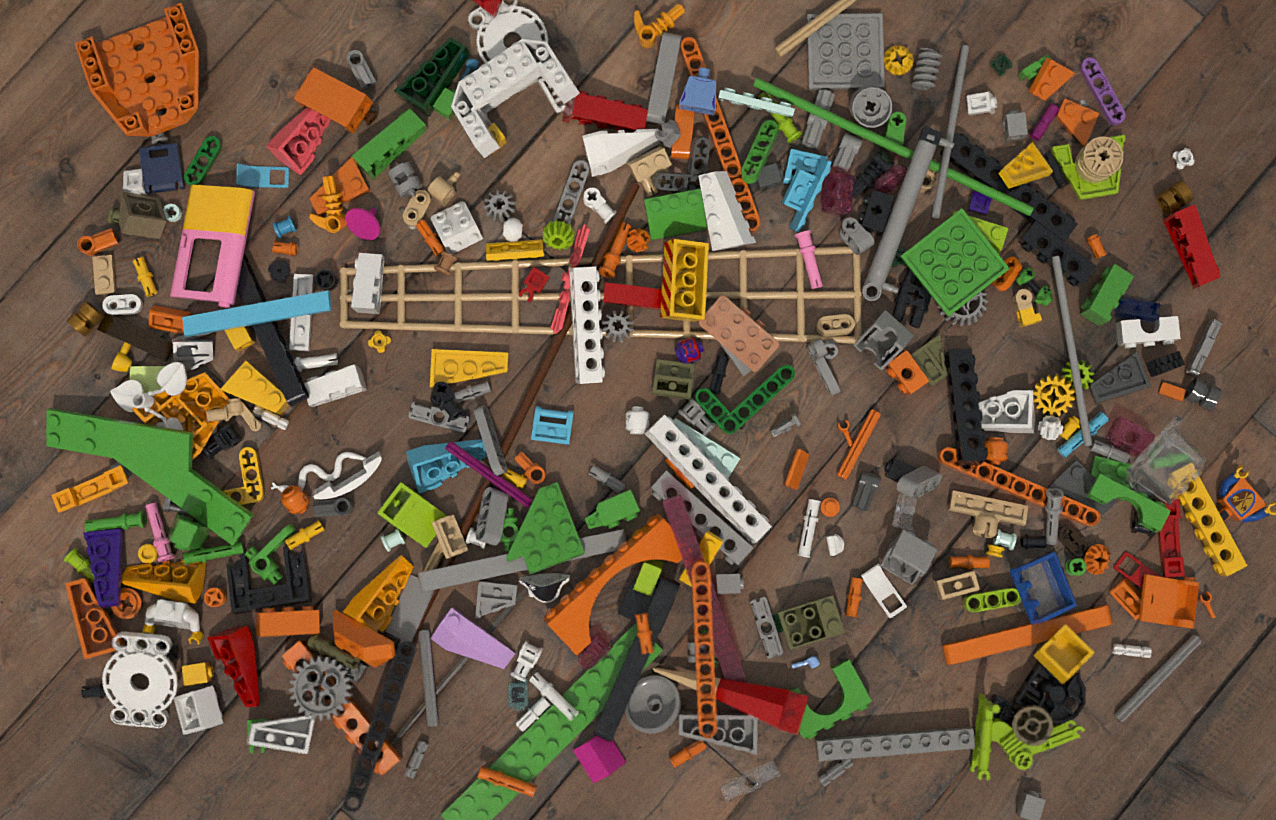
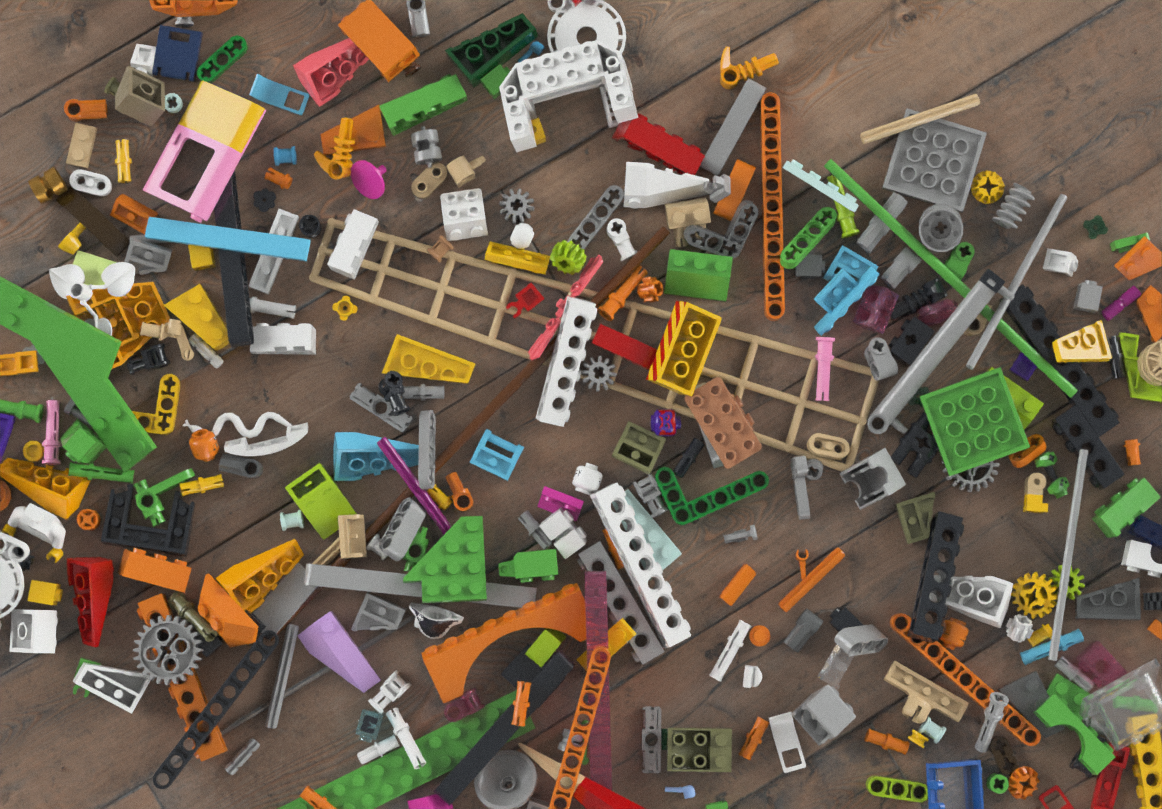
camera: 20 degrees right, 0 degrees up
orange axle [416,219,446,256] -> none
medium blue torso [679,68,716,116] -> none
white wedge [699,171,756,251] -> none
light grey brick [715,573,744,594] -> none
orange brick [886,350,929,396] -> none
tan brick [933,571,980,600] -> none
black pin [1020,534,1047,550] -> none
none -> dark pink bracket [538,486,584,521]
none -> white piece [539,507,587,559]

